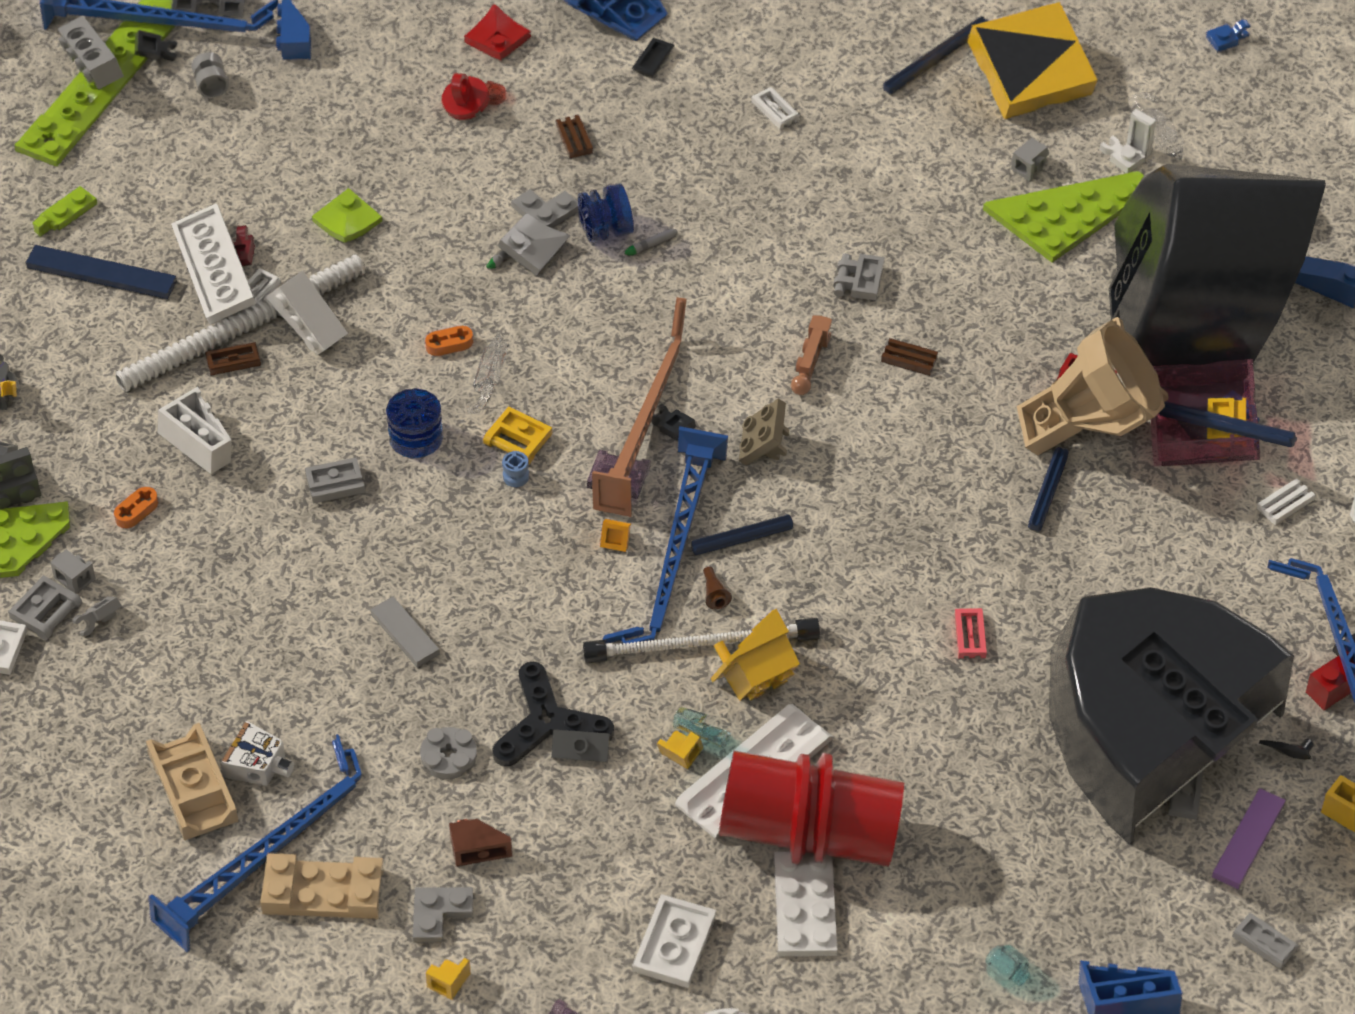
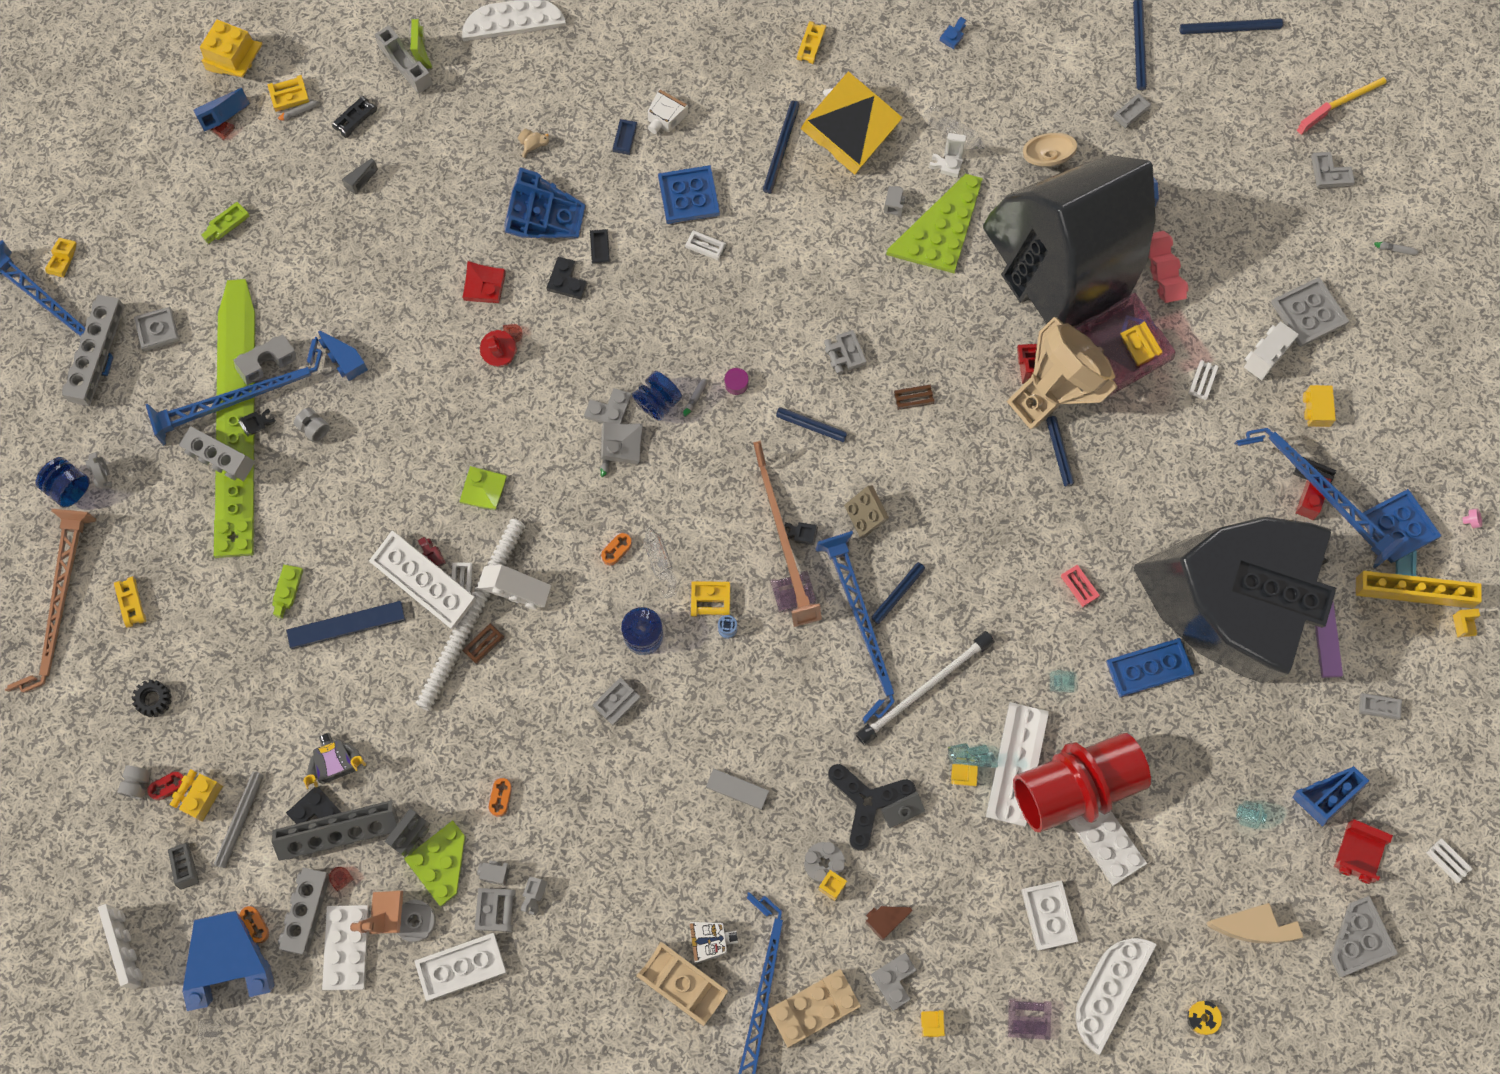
camera: 30 degrees left, 20 degrees up
white wedge [158,387,231,474] -> none
reddish brown tile [556,114,593,159] -> none
light orange tile [600,519,631,552] -> none
reddish brown cone [703,566,732,609] -> none
yellow piece [710,608,800,701] -> none
nougat plate [791,315,832,395] -> none
dark blue axle [1159,401,1297,448] -> none
none -> black plate [546,257,587,300]
none -> blue plate [658,165,720,224]
none -> magenta piece [724,368,749,395]
none -> dark blue axle [776,407,847,442]
none -> yellow panel [818,870,847,901]
none -> clear light blue slope [1050,670,1074,692]
none -> blue tile [1106,638,1194,698]
none -> coral brick [1148,231,1189,303]

